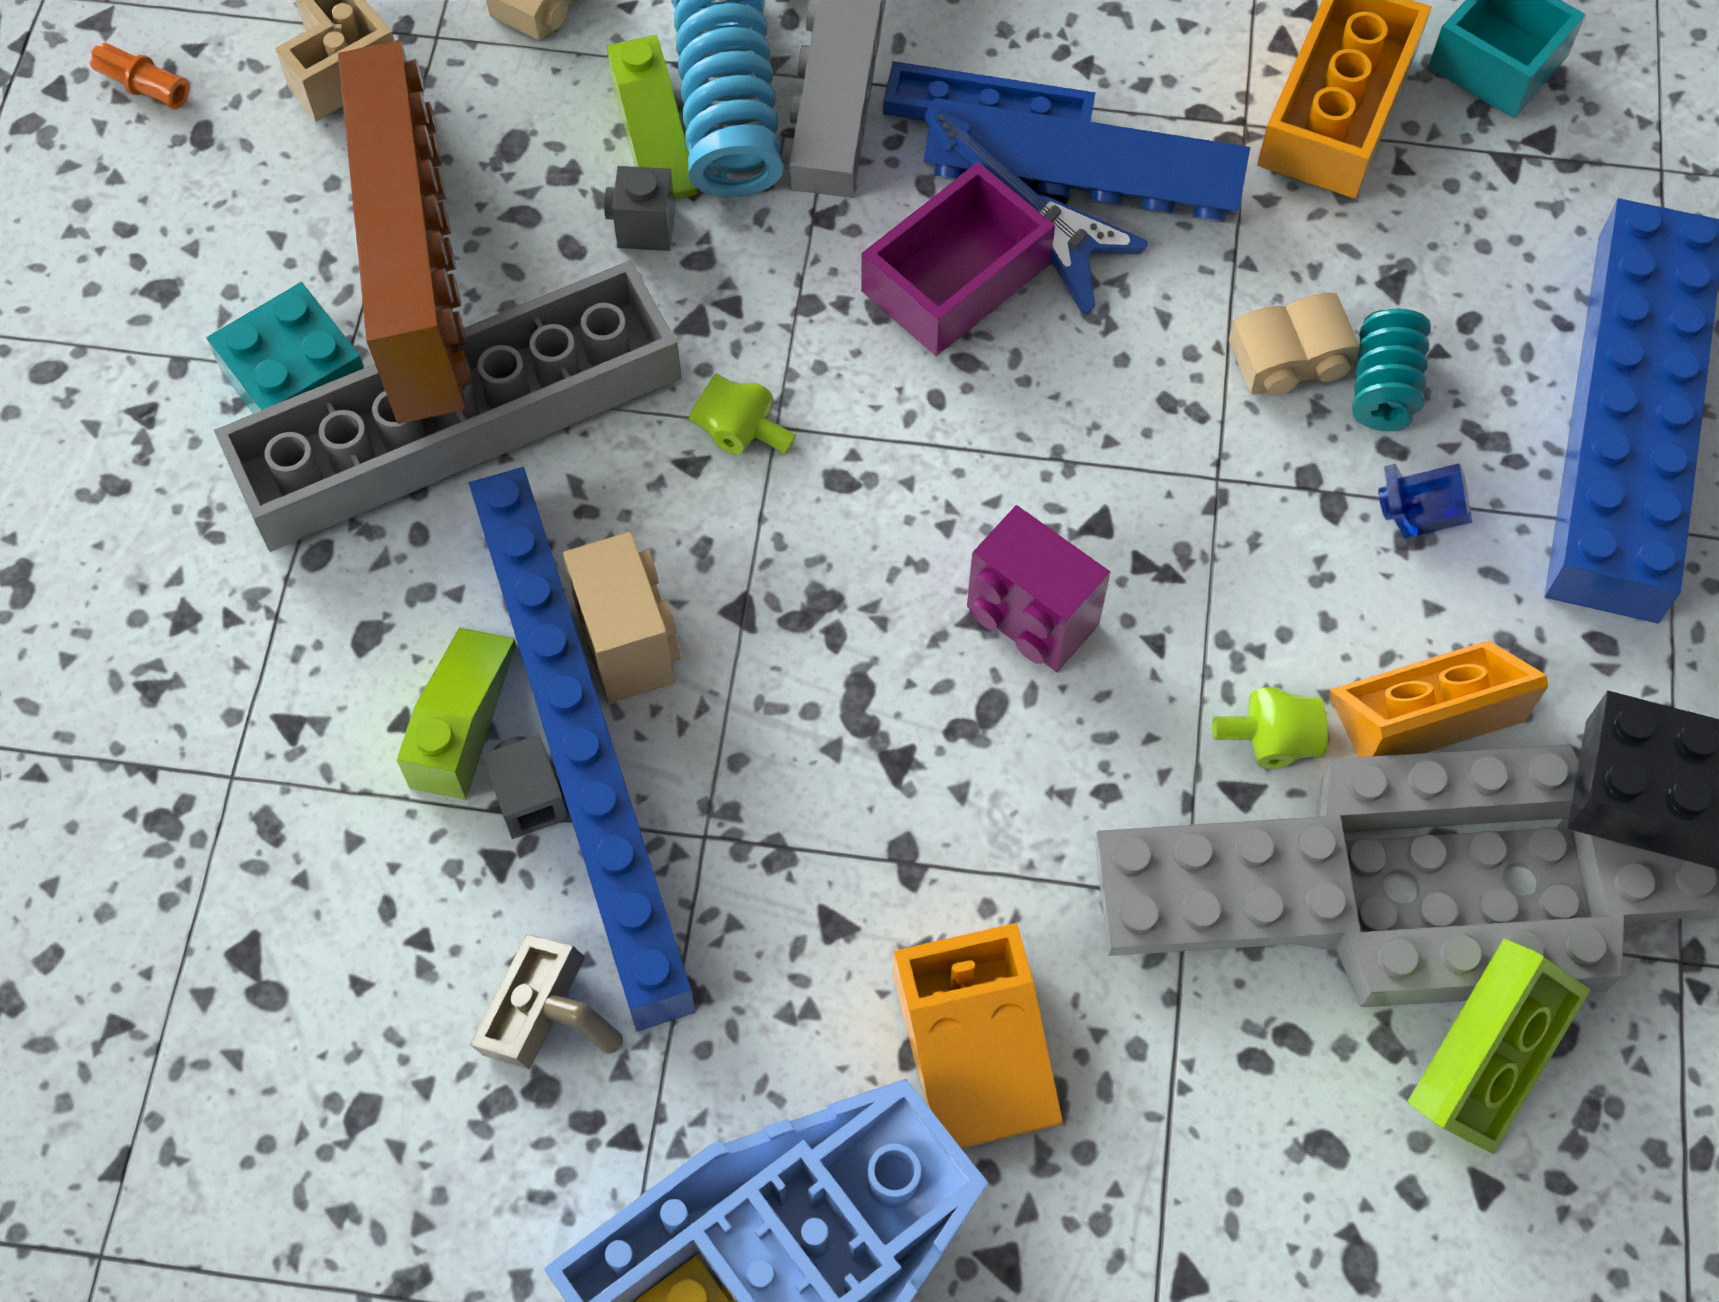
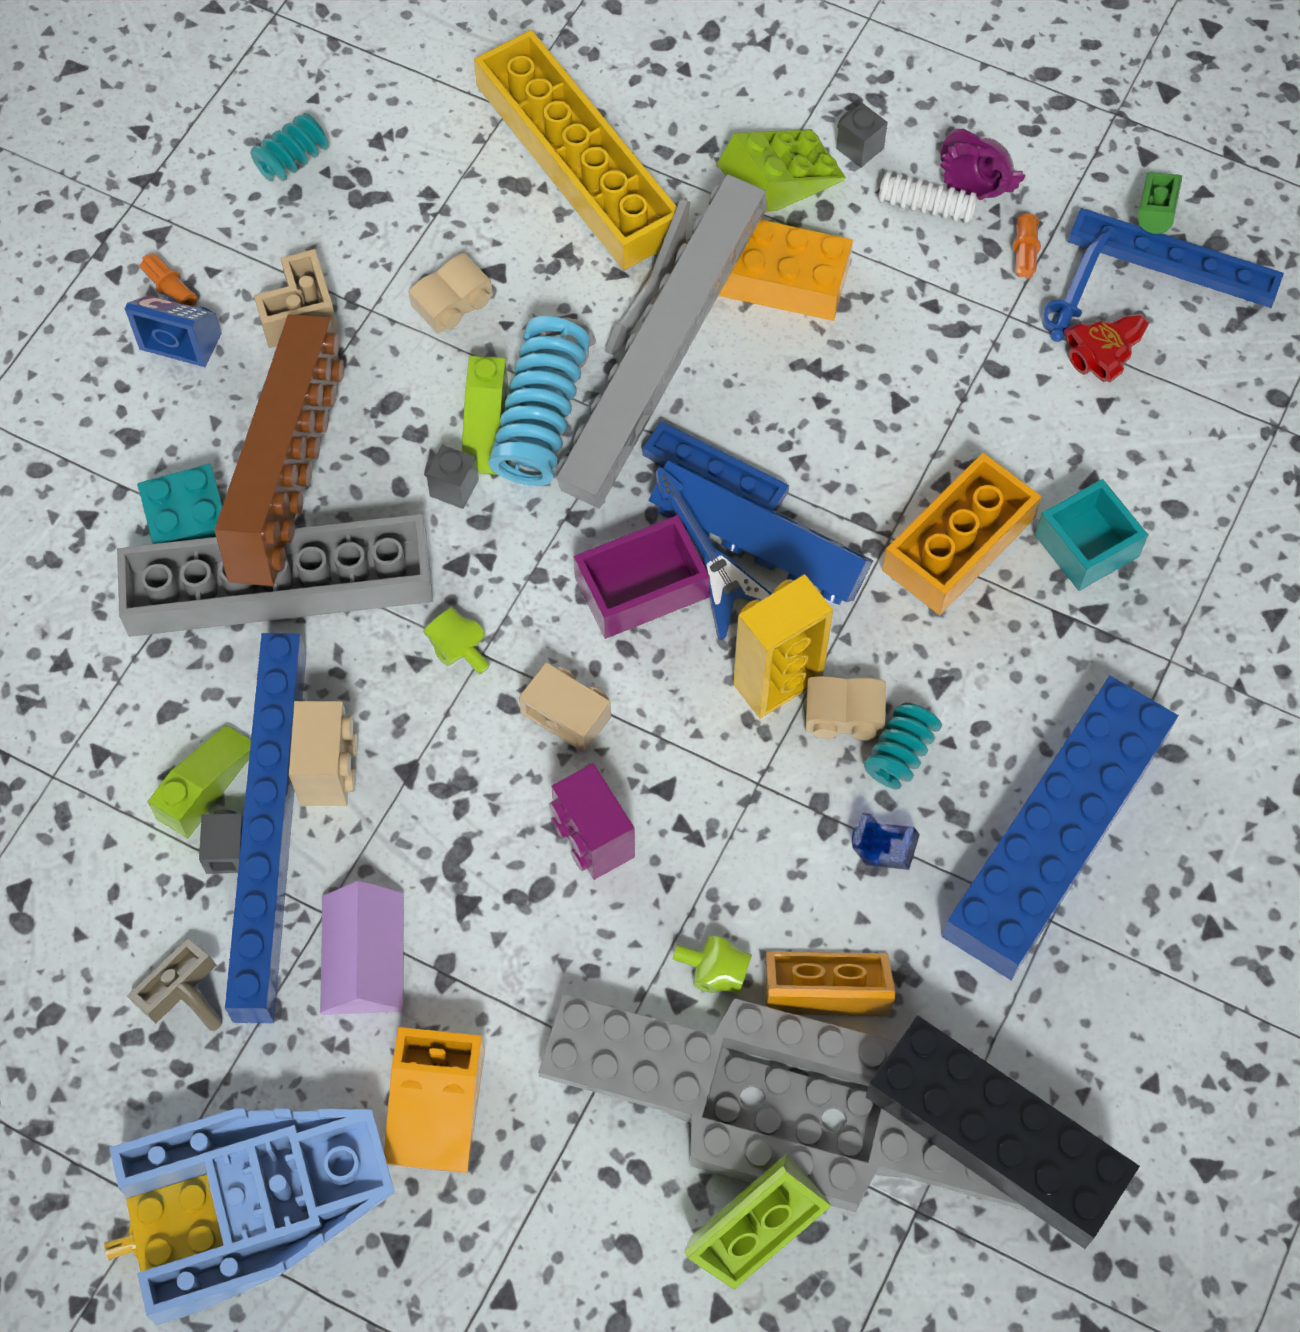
camera: 20 degrees right, 0 degrees up
none -> blue slope [124,295,222,368]
none -> lavender slope [320,880,404,1015]
none -> tan brick [519,662,611,753]
none -> yellow brick [733,574,833,719]

